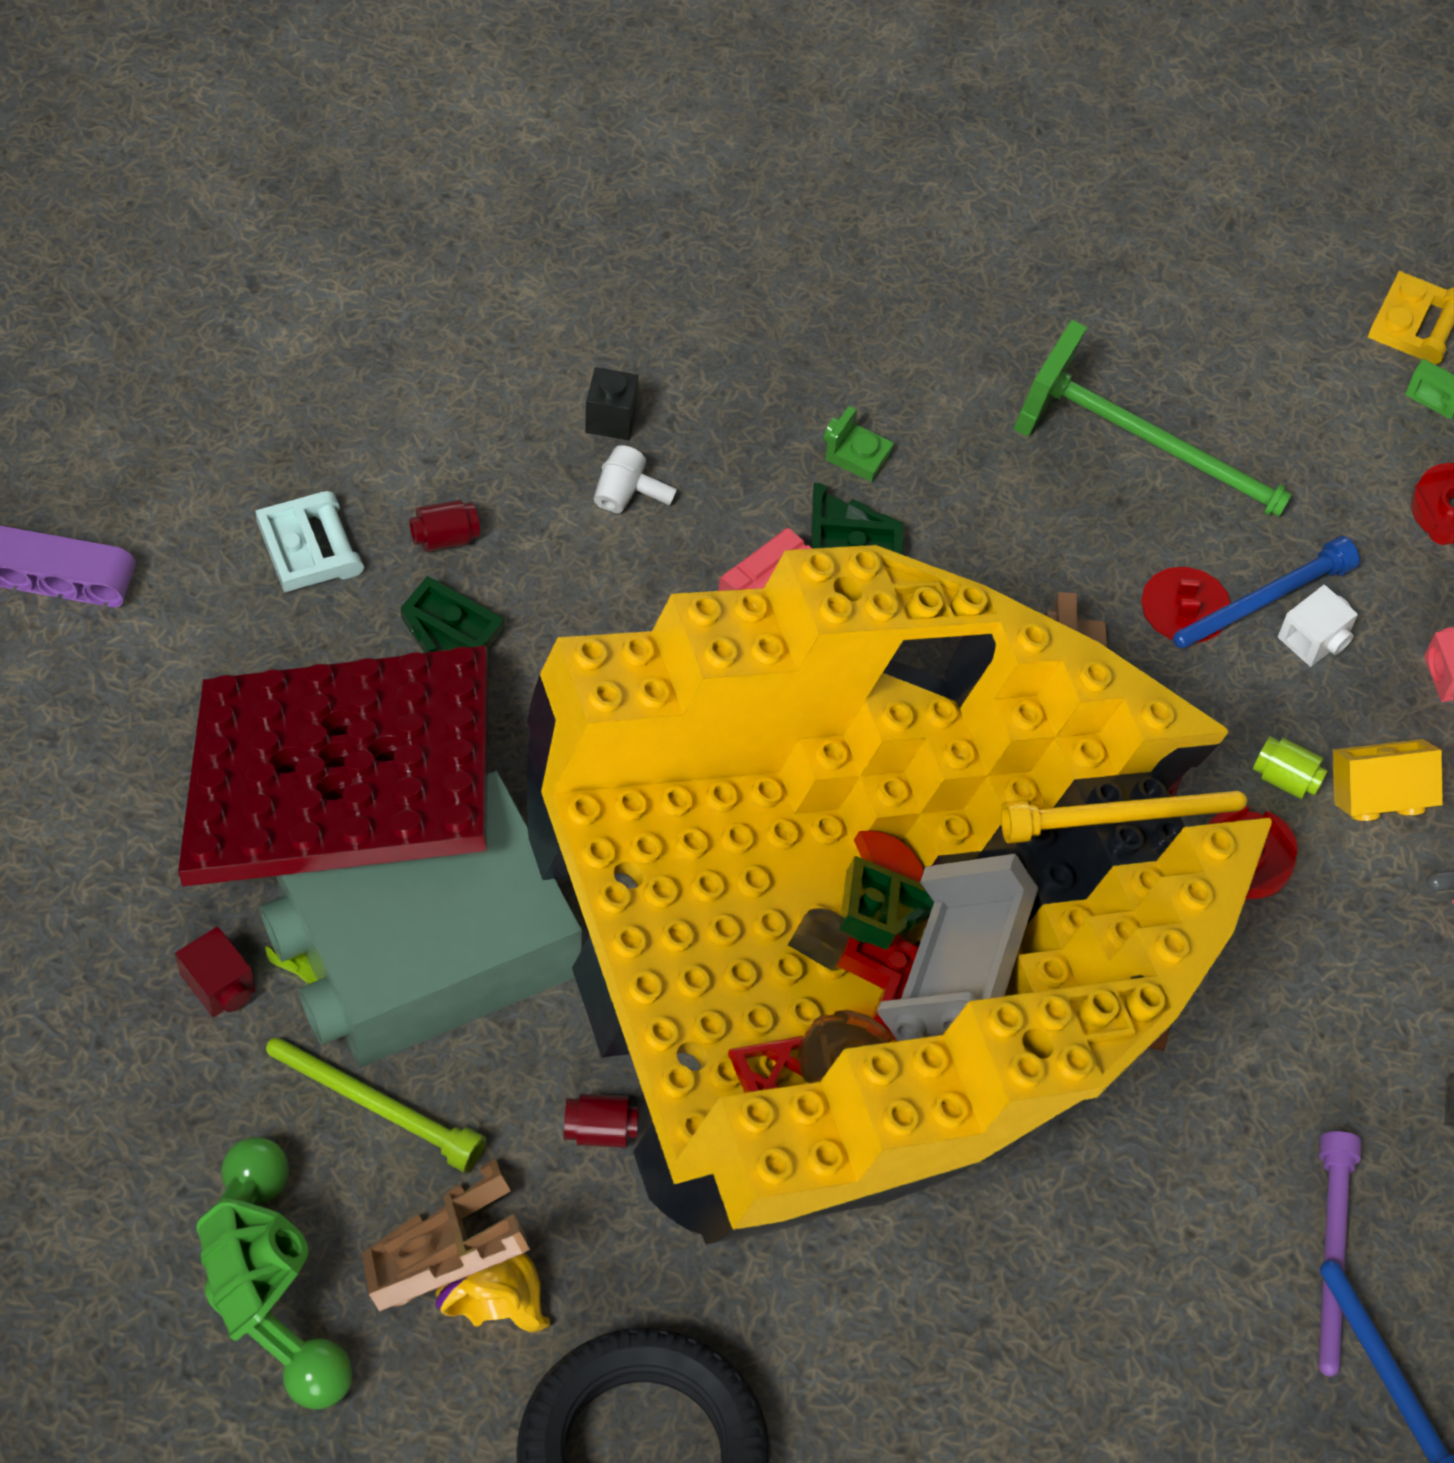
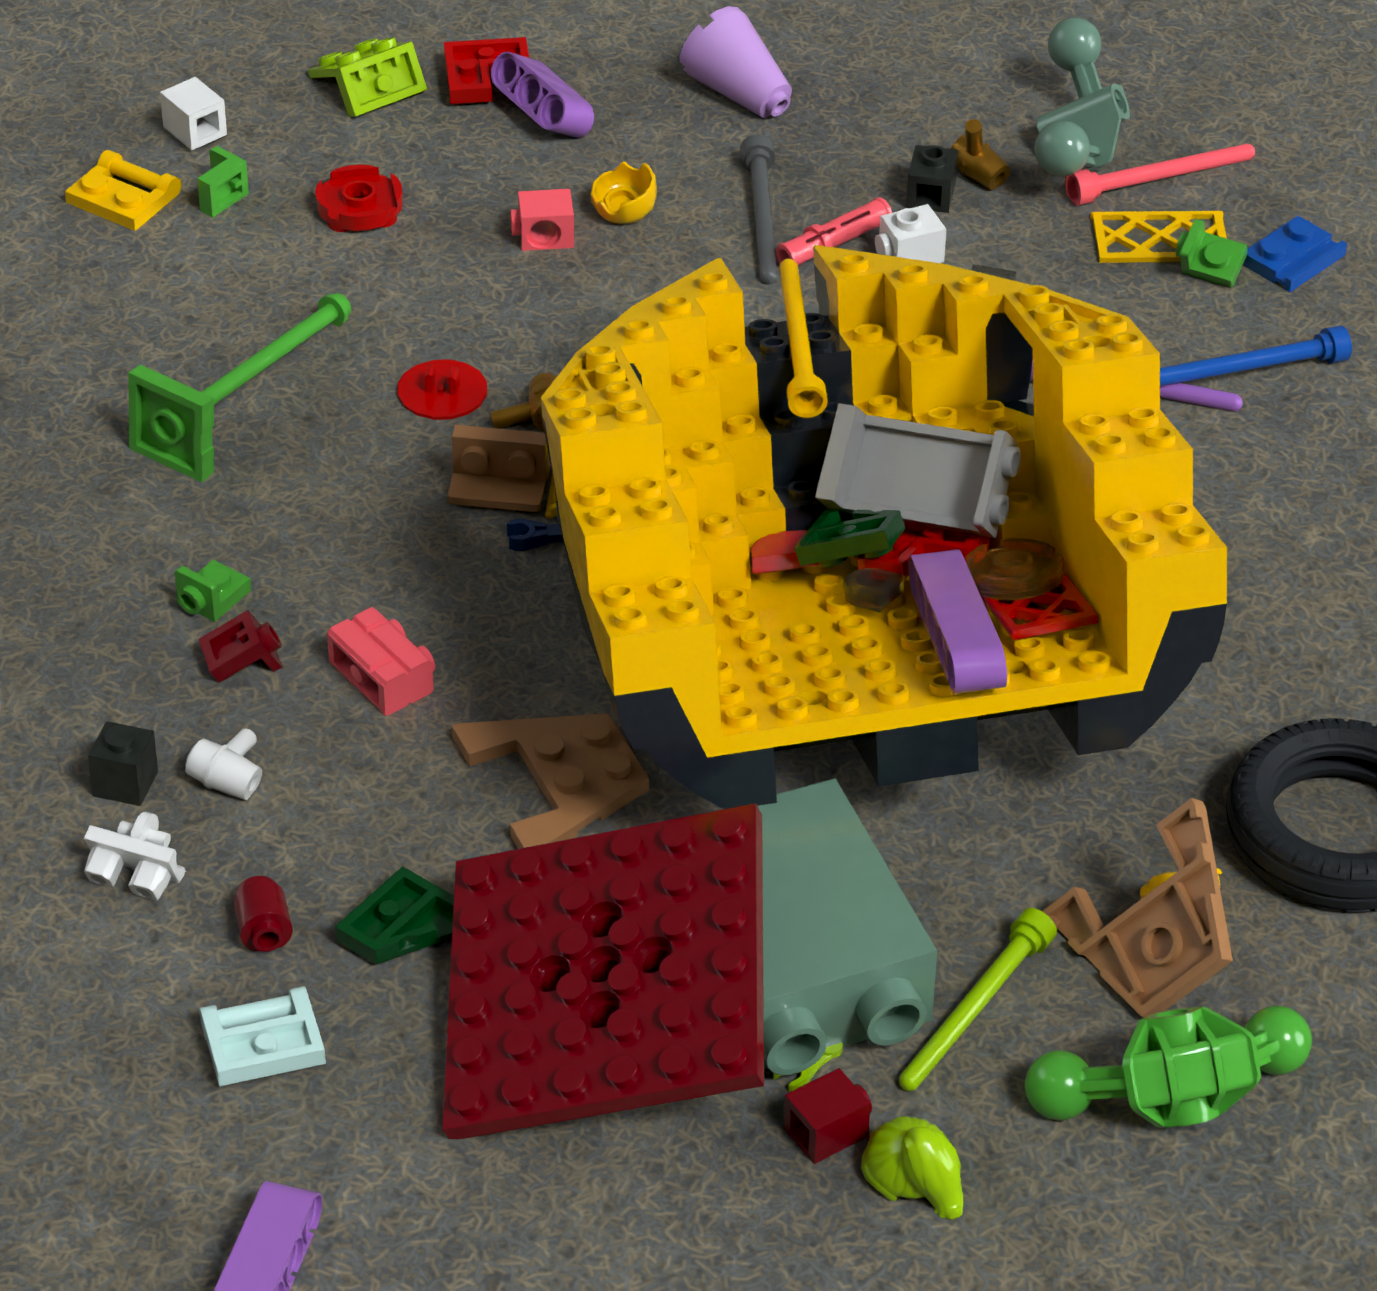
camera: 80 degrees left, 15 degrees down
dark red brick [564,1094,639,1148] -> none
dark green wing [810,483,903,555] -> none
blue piece [1173,536,1360,648] -> none
white brick [1278,585,1358,667] -> none
yellow brick [1333,739,1443,821] -> none
none -> white hips [84,811,186,901]
none -> dark red bracket [198,610,283,683]
none -> pearl gold piece [491,373,556,432]
none -> lime hair [861,1115,963,1220]
none -> medium lavender beam [908,549,1007,694]

